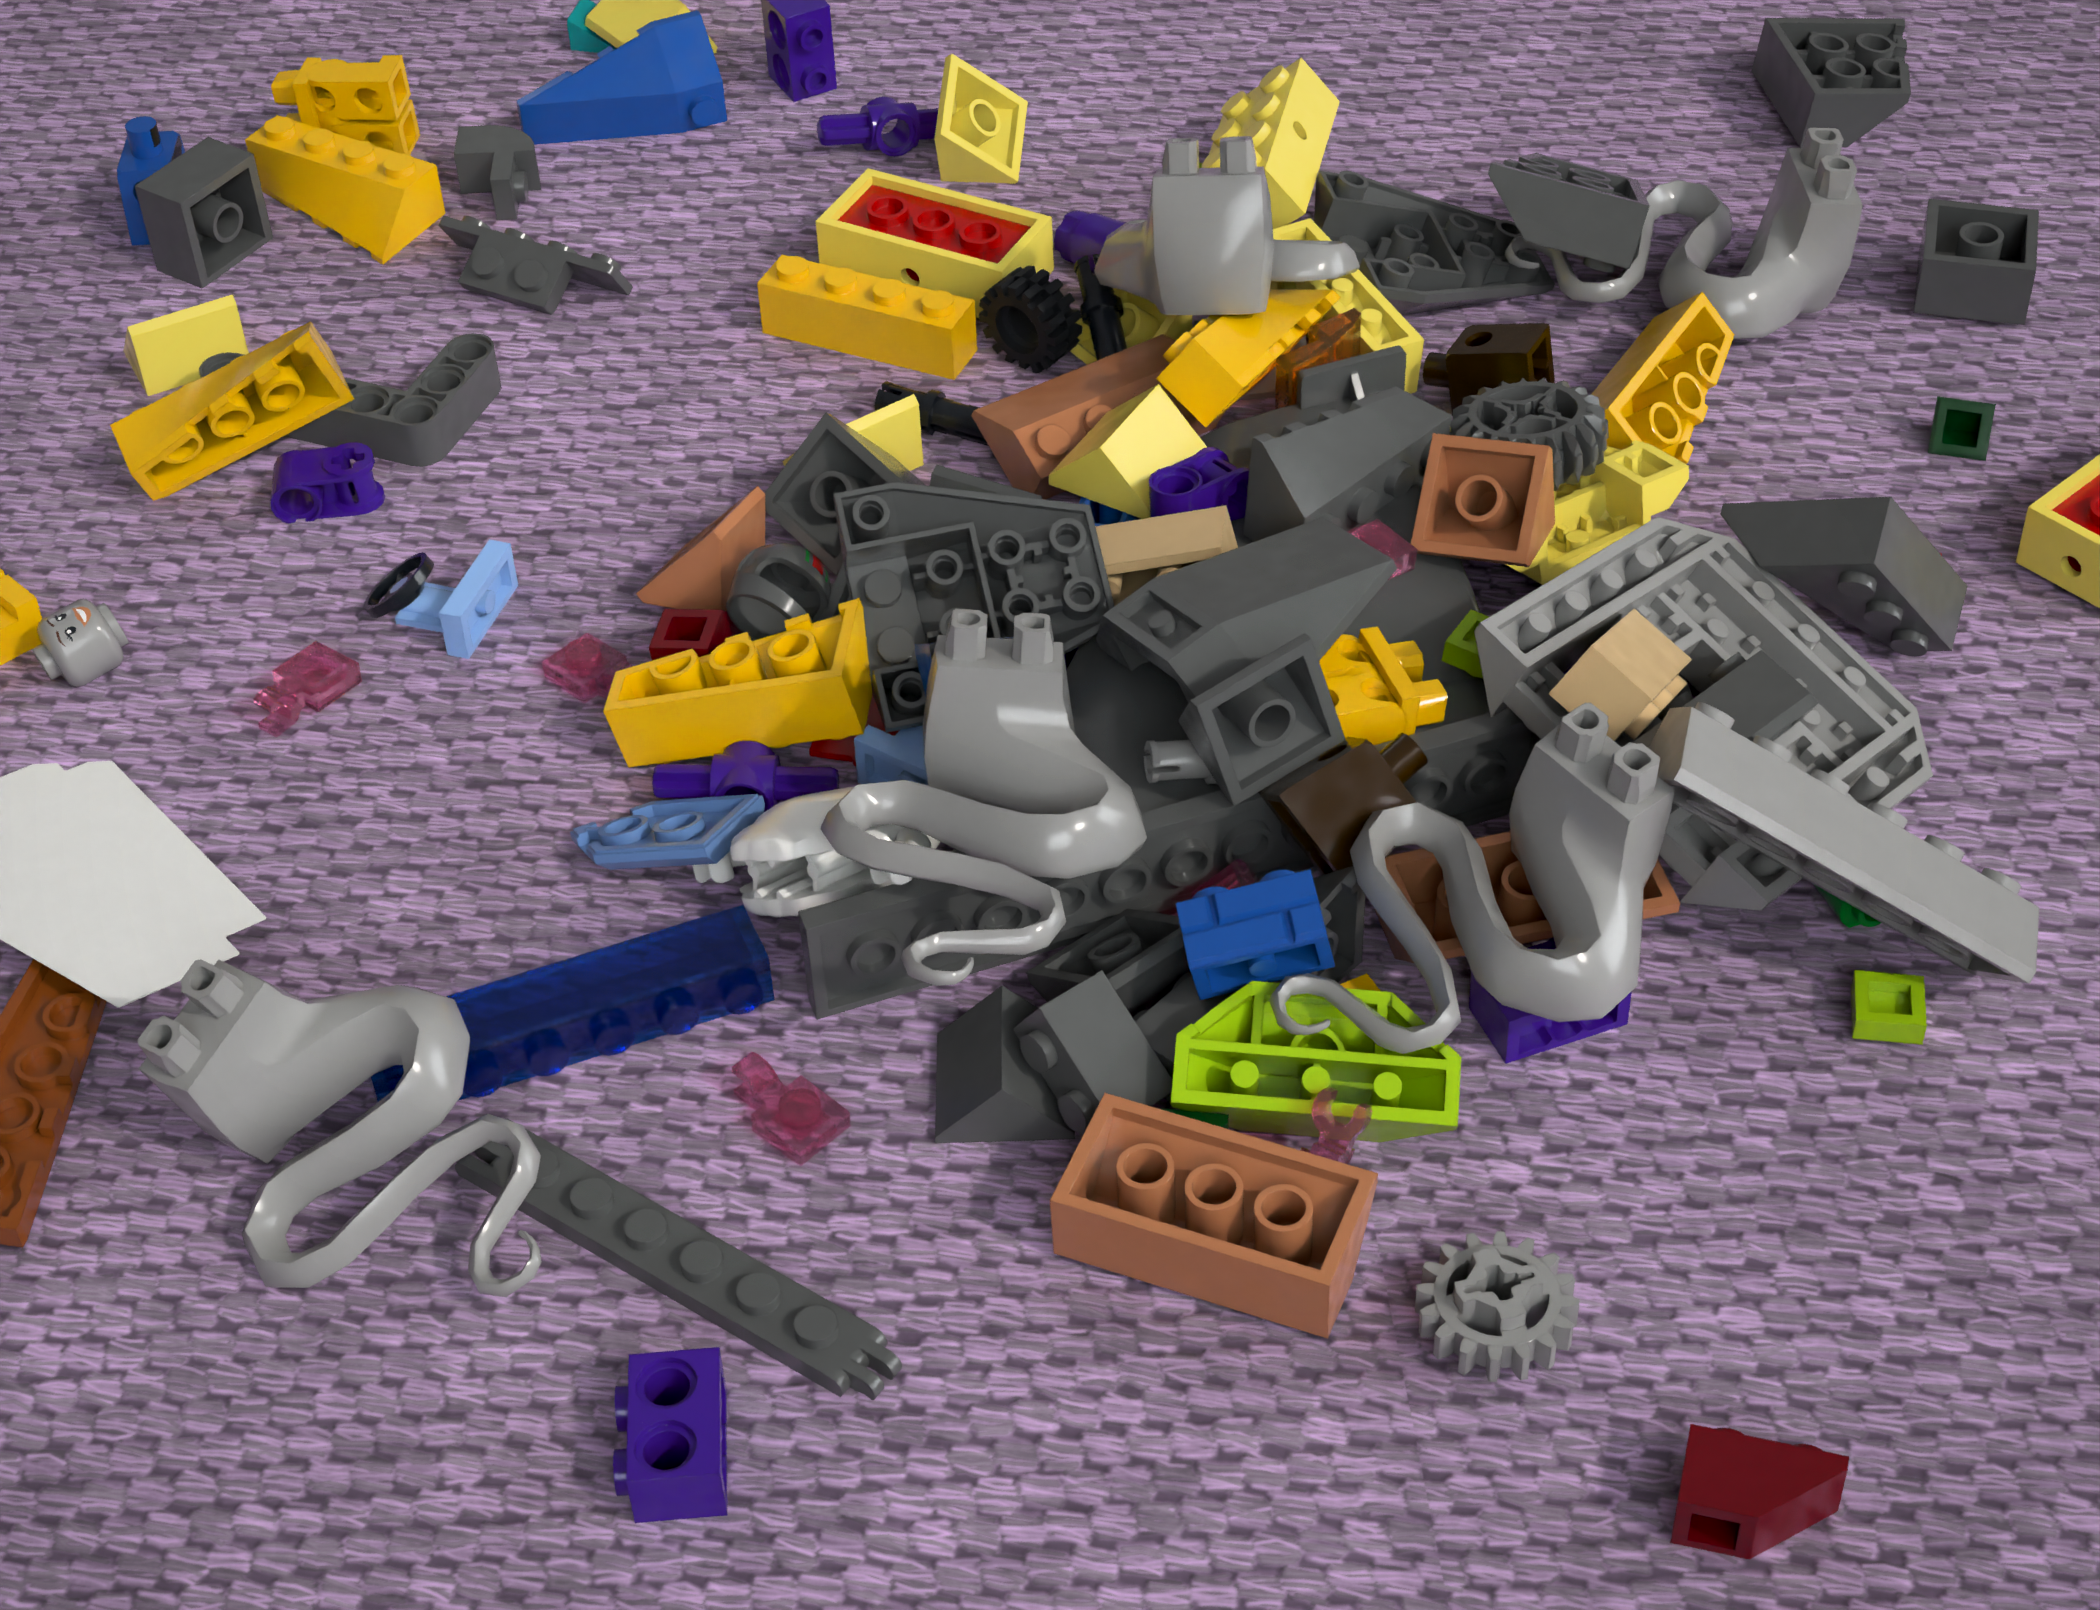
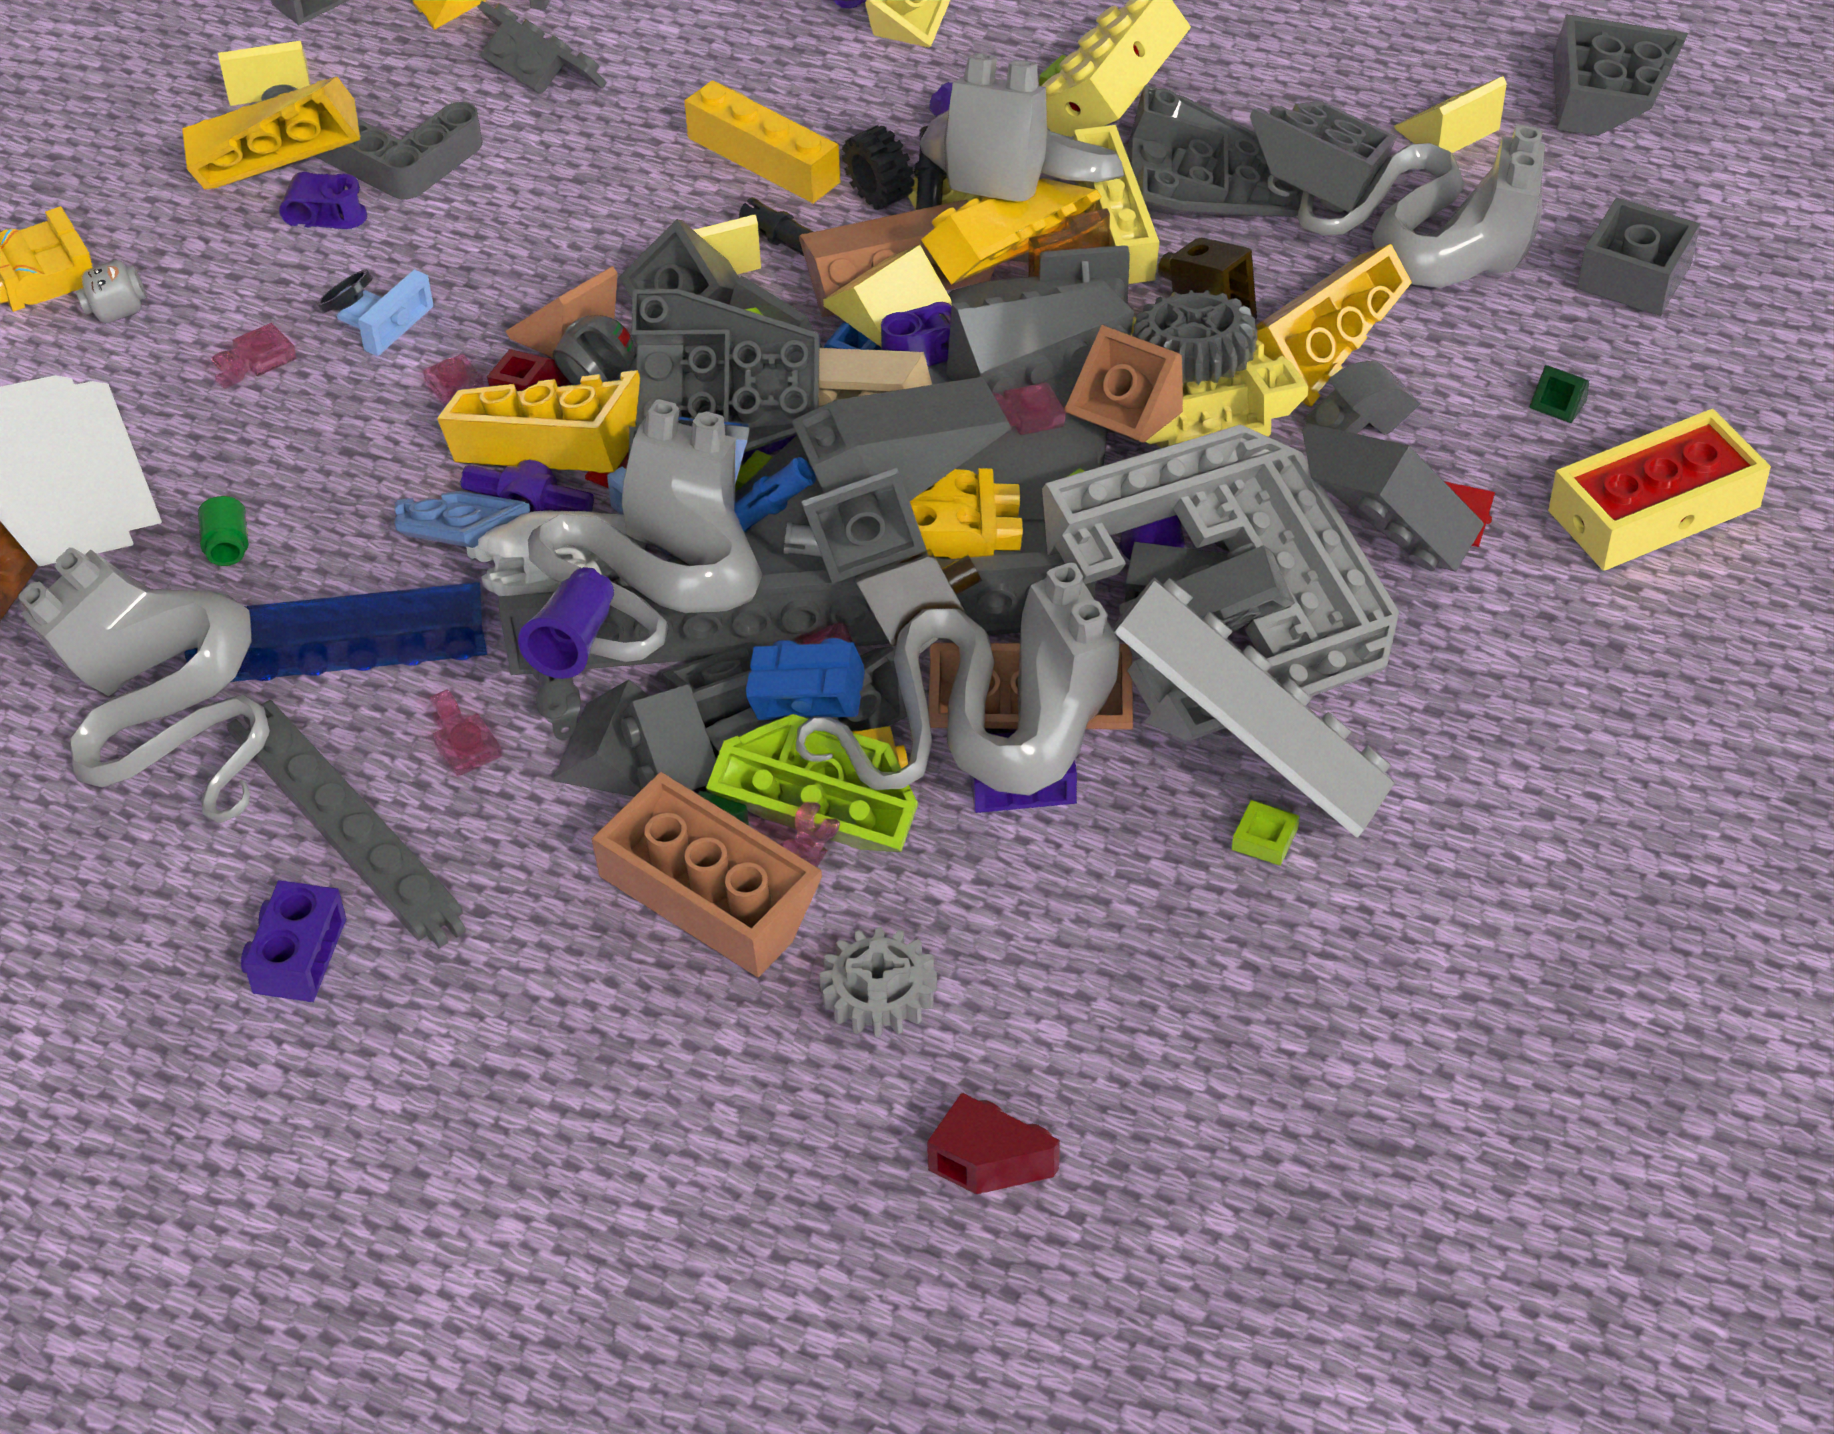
camera: 15 degrees right, 5 degrees up
light yellow brick [815,168,1054,318] -> none
tan brick [1548,608,1692,741] -> none
none -> green brick [198,496,249,566]
none -> dark purple plant [518,567,614,679]
none -> dark grey piece [532,667,581,740]
none -> blue pin [734,457,816,532]
none -> dark grey brick [1304,361,1420,435]
none -> light yellow slope [1394,76,1507,153]

